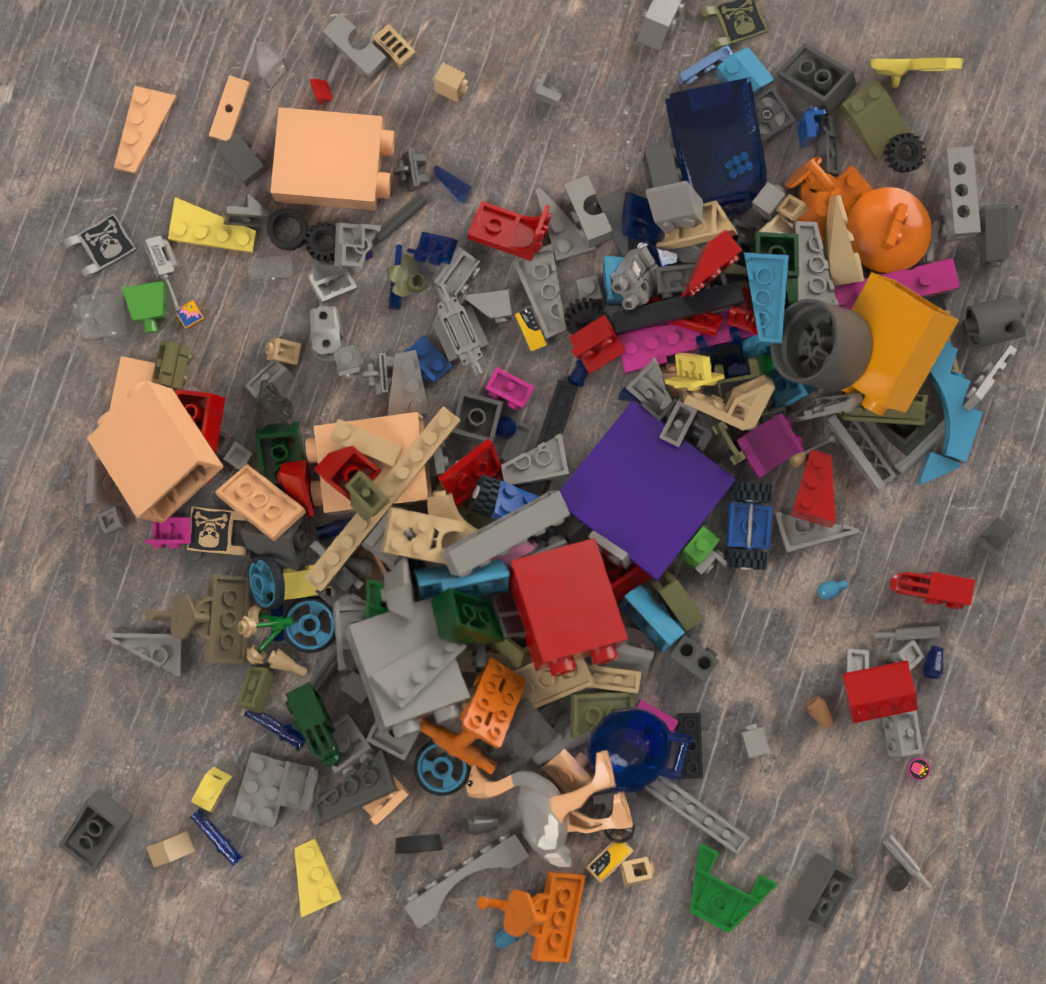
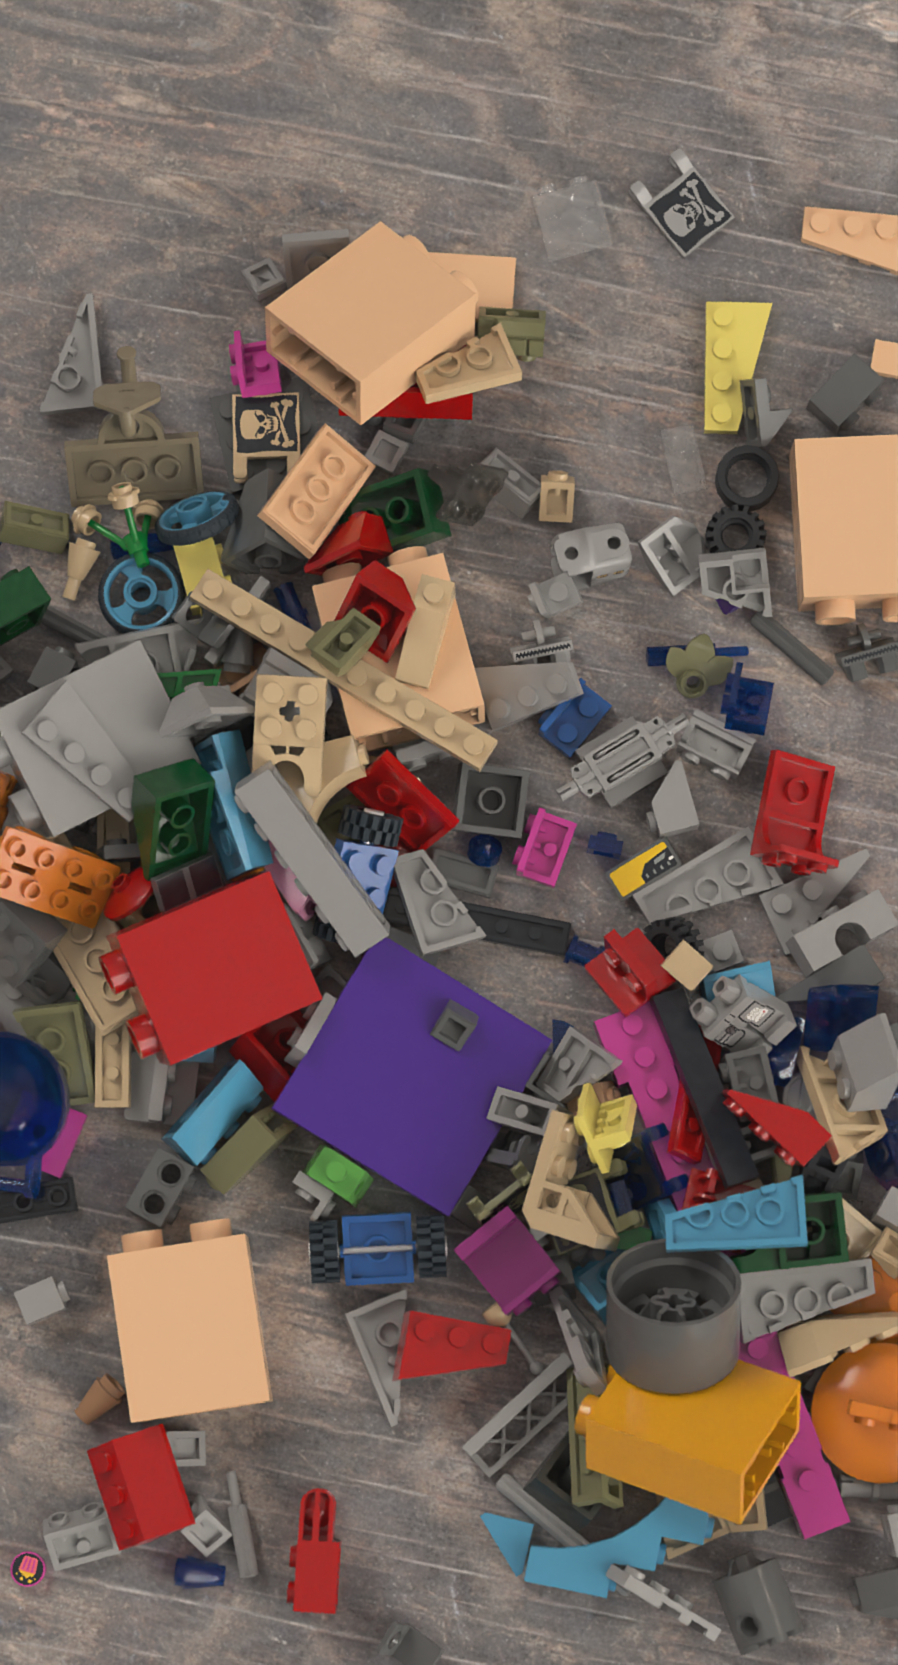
camera: 85 degrees right, 5 degrees down
bright green torso [122,281,167,334] -> none
light grey piece [143,236,181,311] -> none
tile [175,300,205,330] -> none
clear blue slope [433,165,472,205] -> none
dark azure cylinder [817,580,848,600] -> none
none -> red dish [103,866,153,921]
none -> light nougat brick [107,1219,273,1423]
none -> tan wing [415,323,522,404]
none -> dark grey slope [430,999,479,1052]
none -> clear blue plate [586,832,623,860]
none -> tan slope [661,940,713,992]

